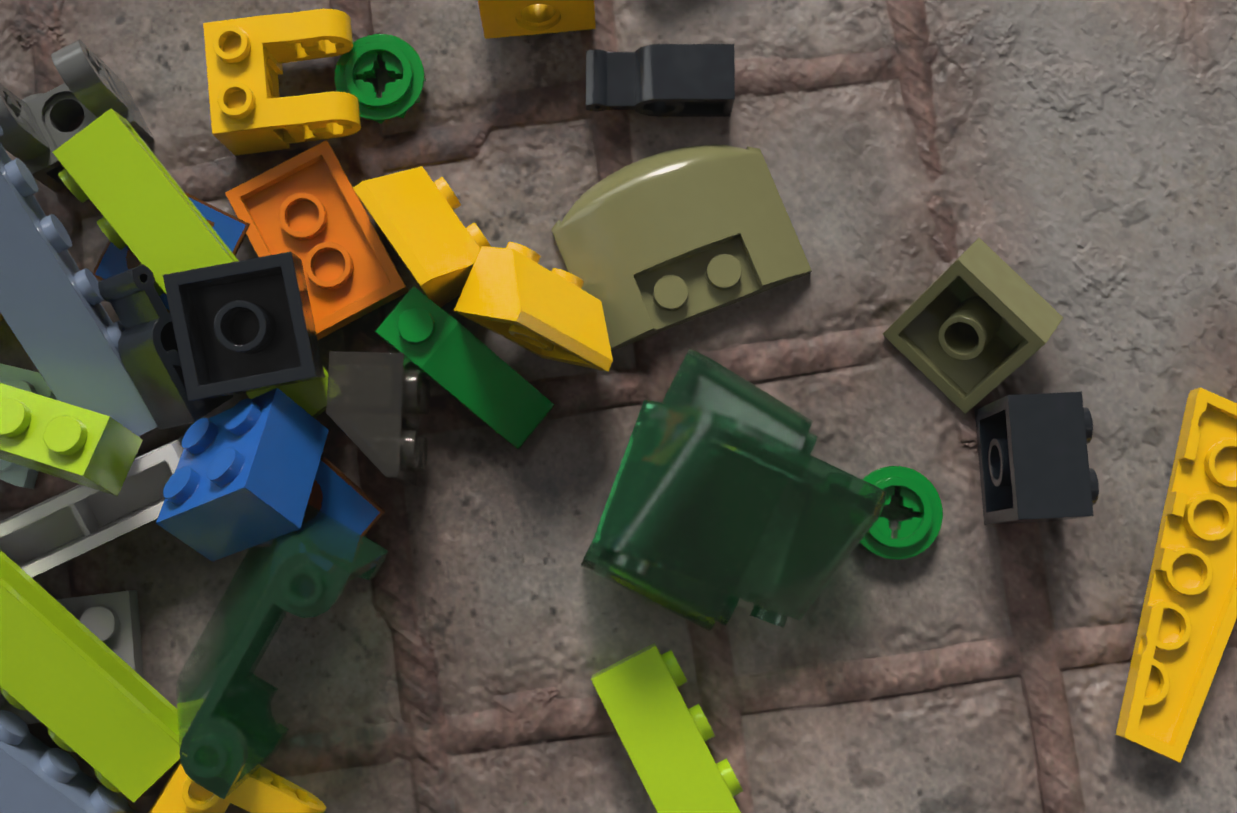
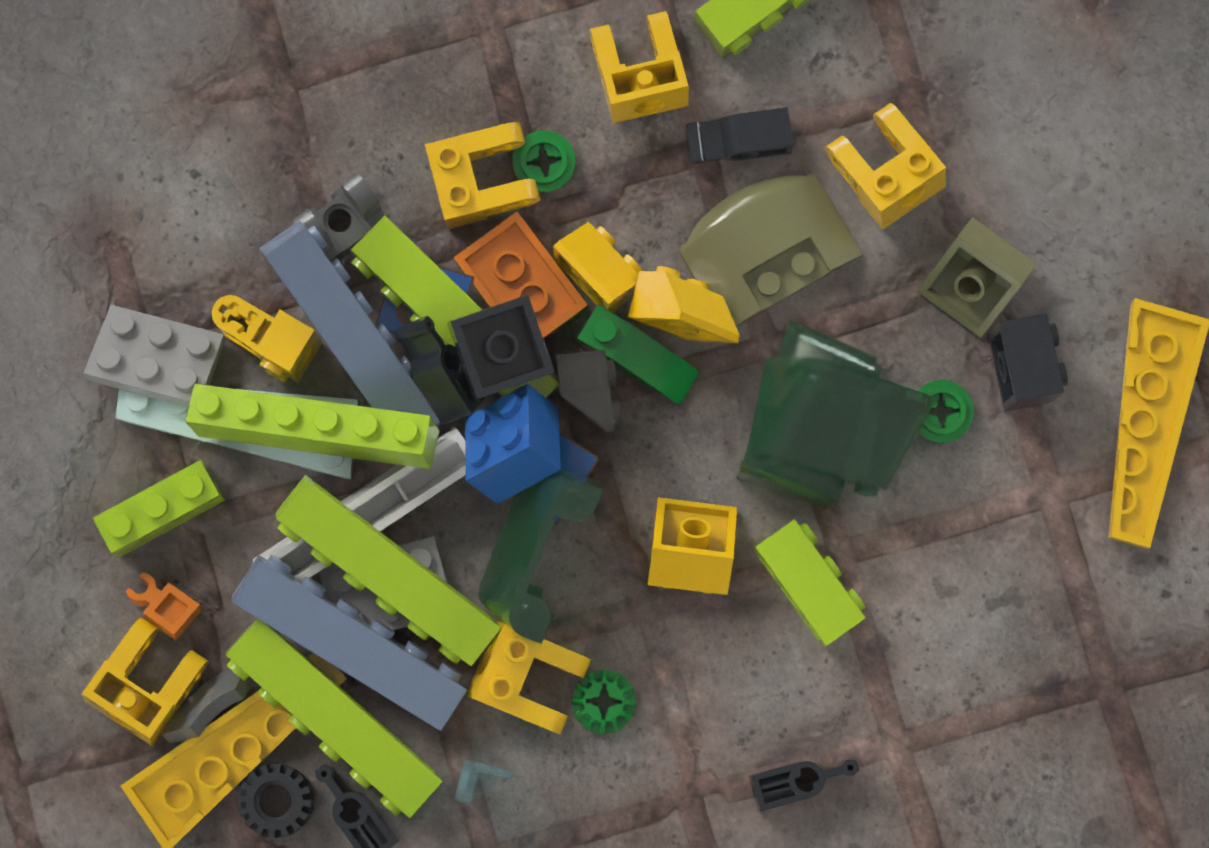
camera: 10 degrees left, 0 degrees up
none -> yellow slope [648,497,737,595]
none -> yellow brick [825,103,946,230]

